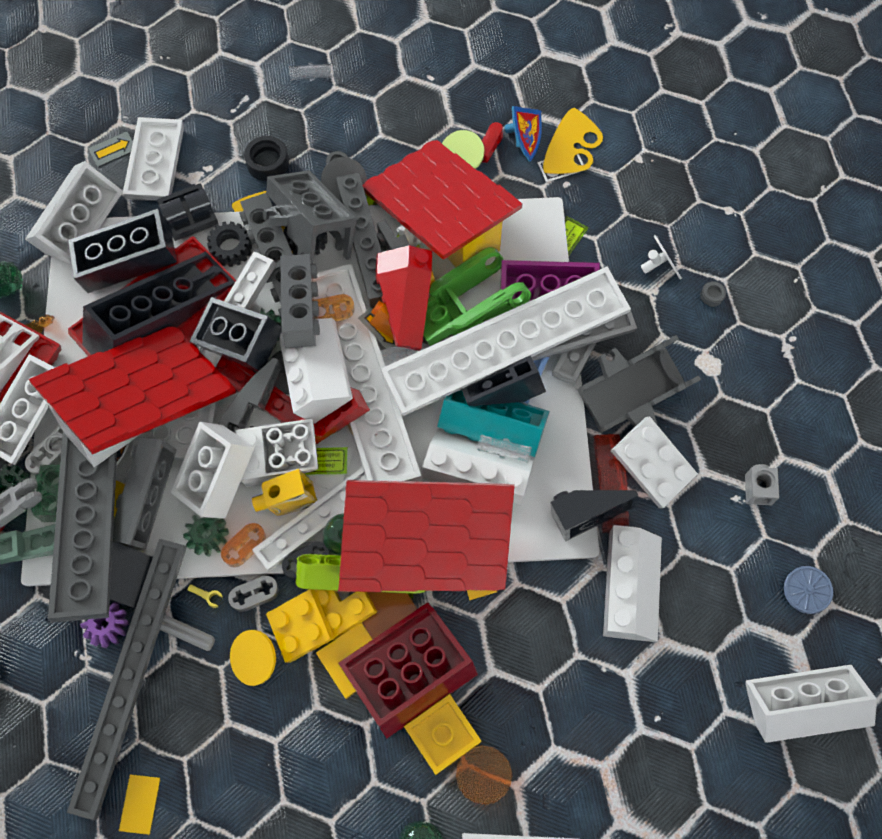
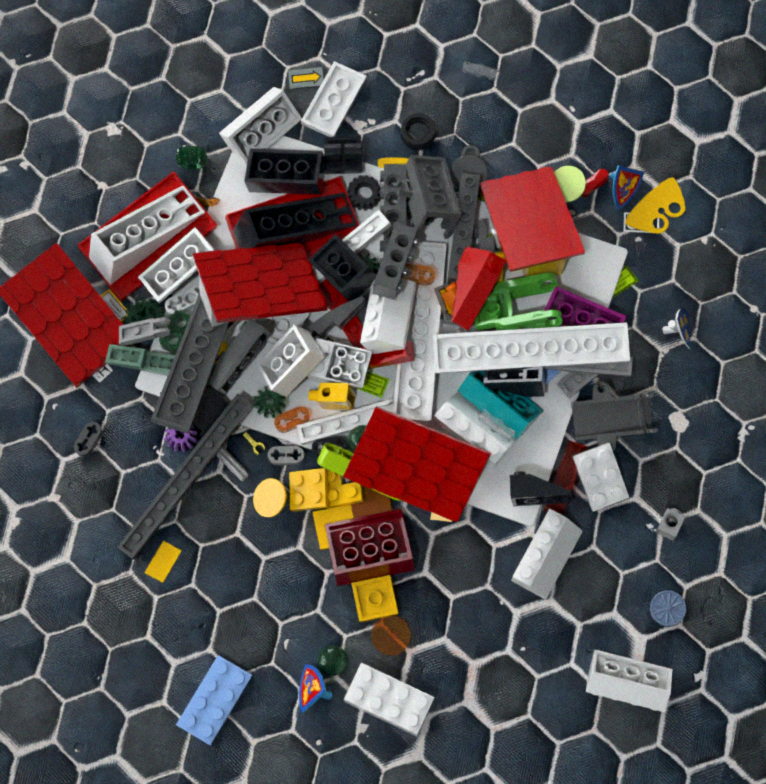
camera: 25 degrees right, 5 degrees up
dark grey tile [700,282,726,307] -> none

